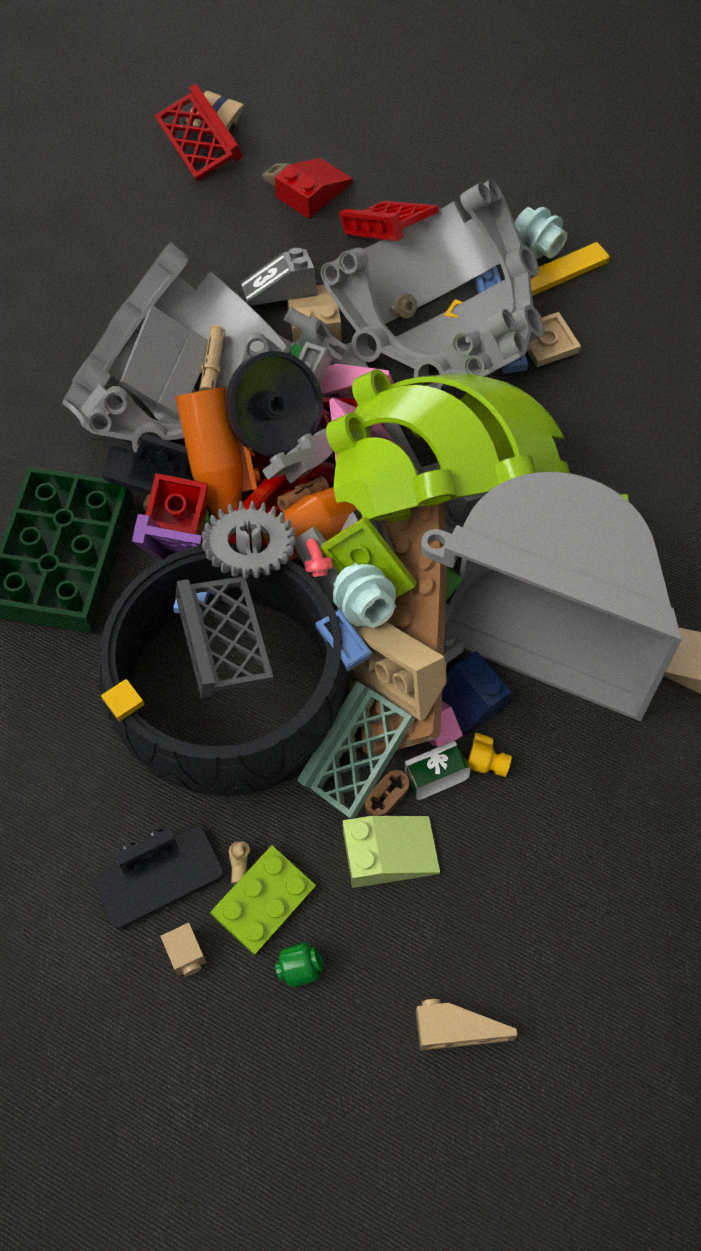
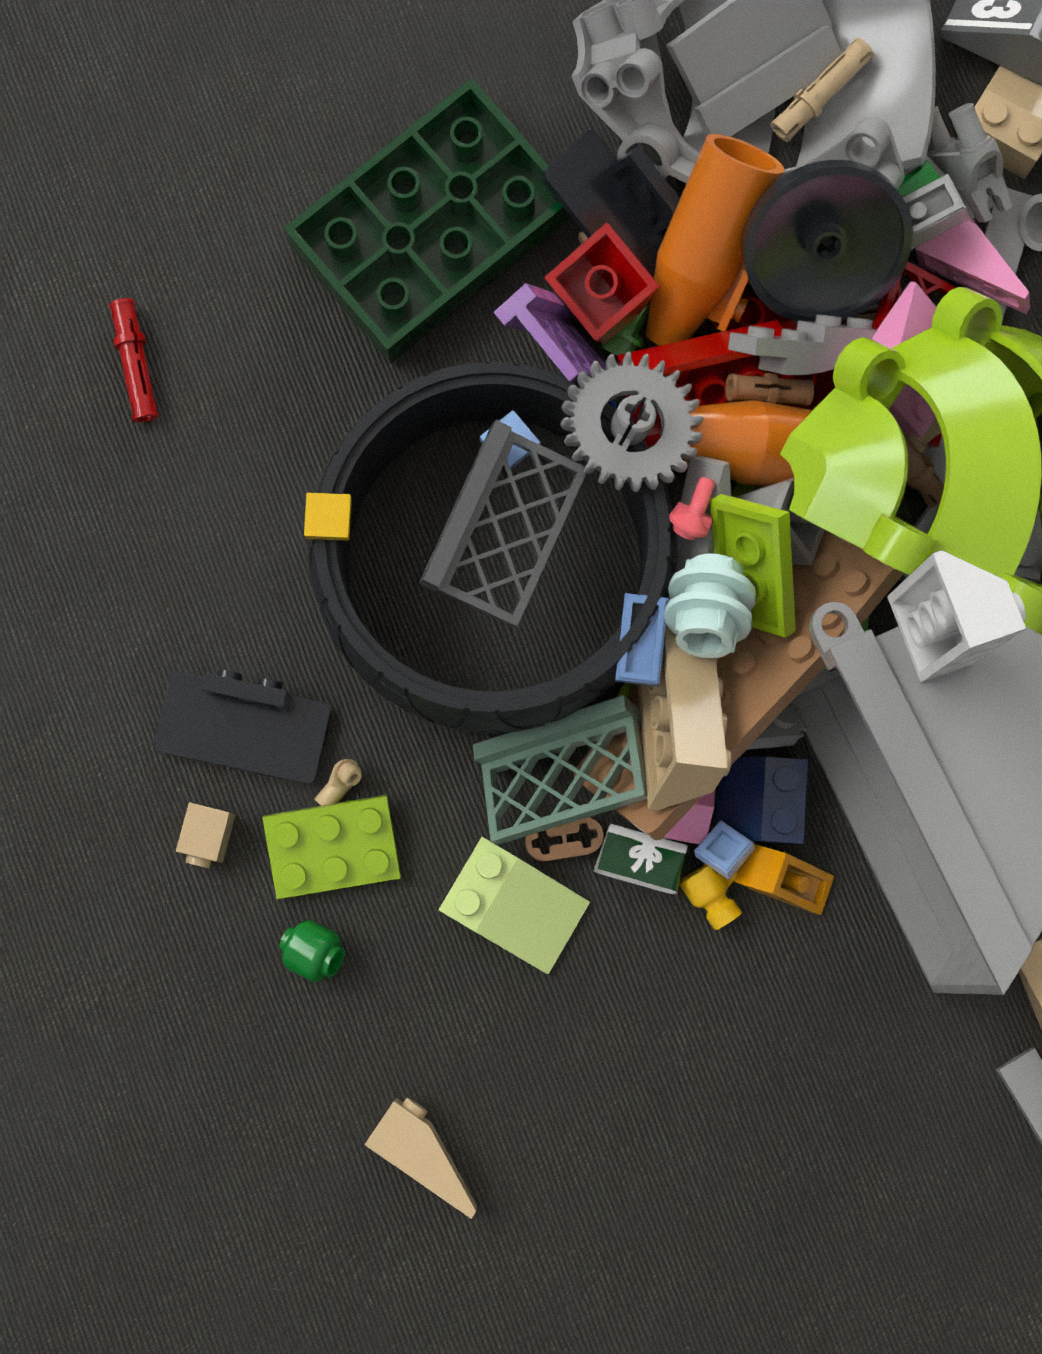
camera: 40 degrees right, 20 degrees up
none -> light blue tile [694,820,755,880]
none -> light orange slope [735,844,835,915]
none -> white slope [887,551,1026,682]

